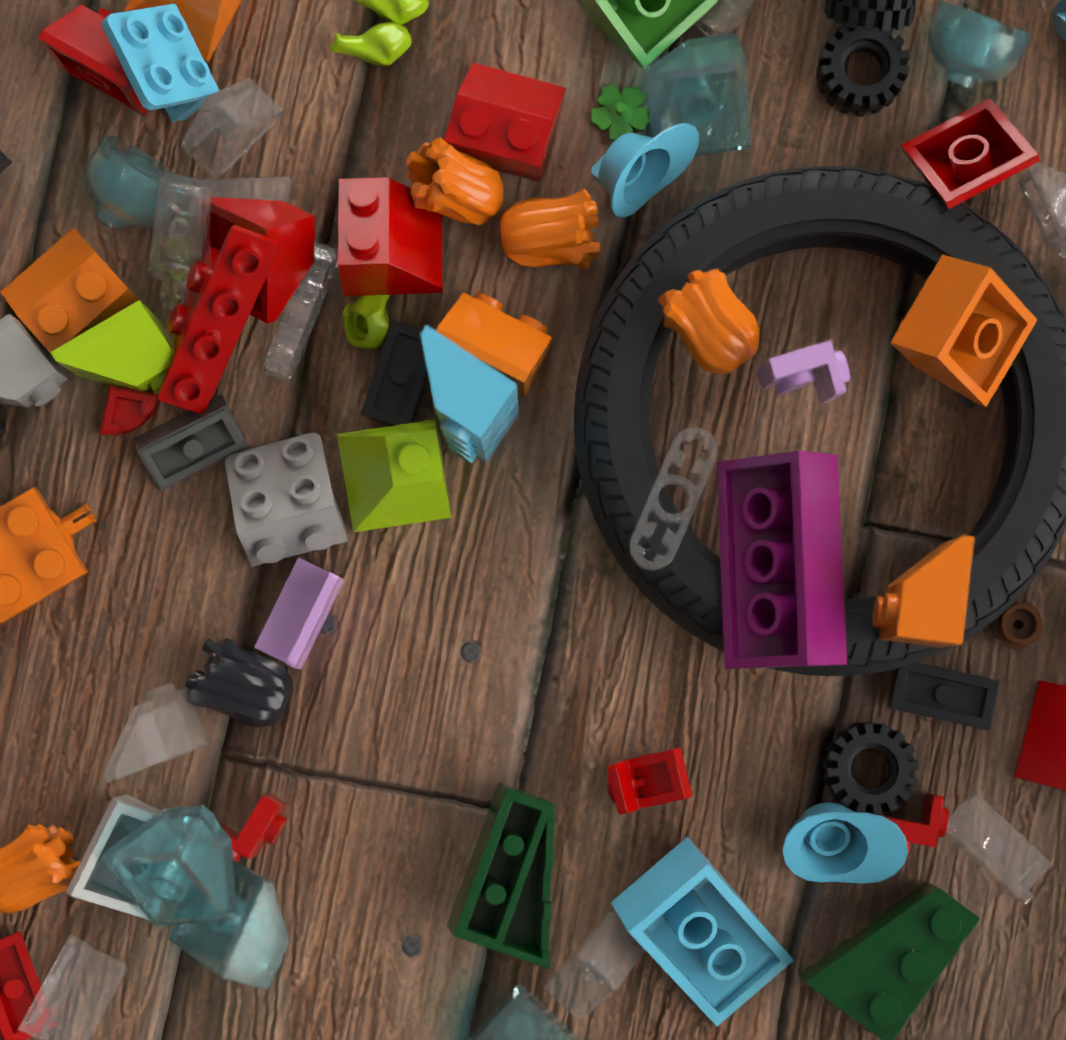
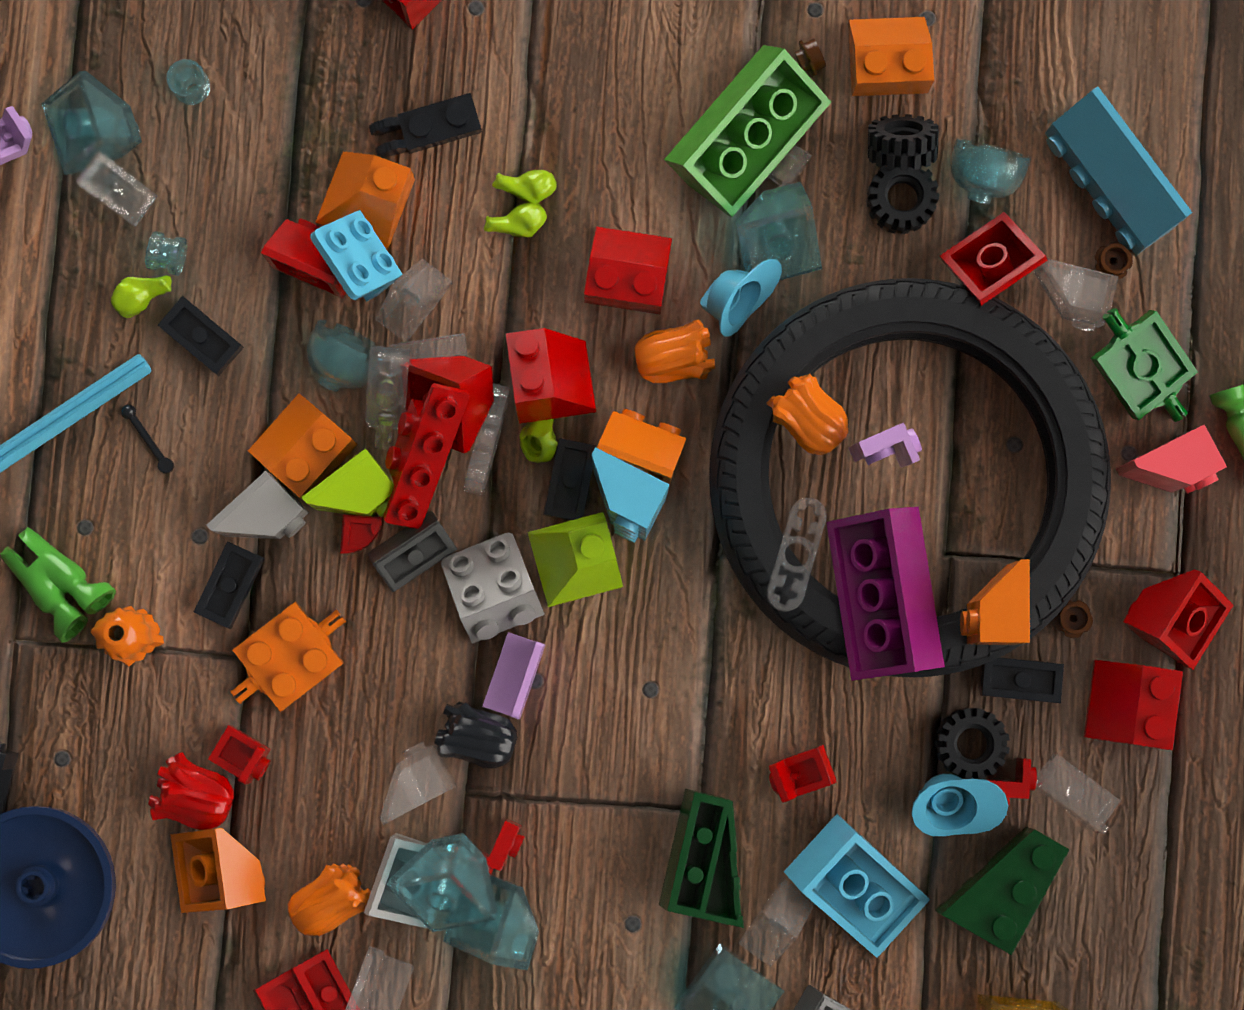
camera: 10 degrees left, 0 degrees up
orange piece [406,137,504,226] -> none
bright green plant [591,83,650,141] -> none
orange slope [890,255,1037,407] -> none

